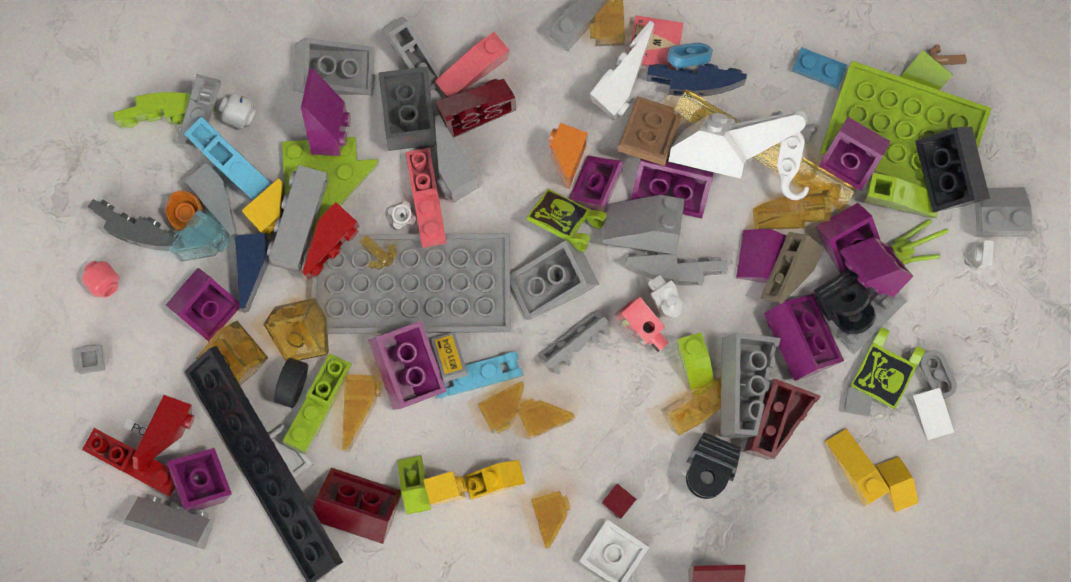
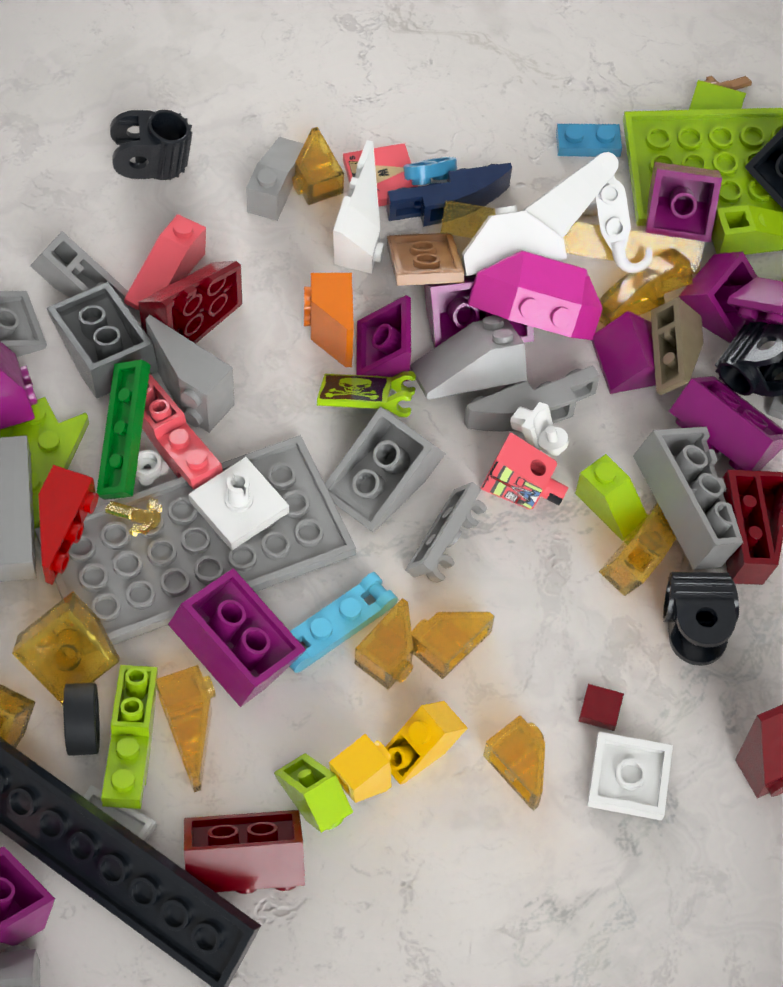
camera: 30 degrees left, 20 degrees down
tile [431,332,468,383] -> none
none -> green plate [97,359,150,500]
none -> white tile [189,457,289,550]
none -> dark pink wedge [467,250,603,340]

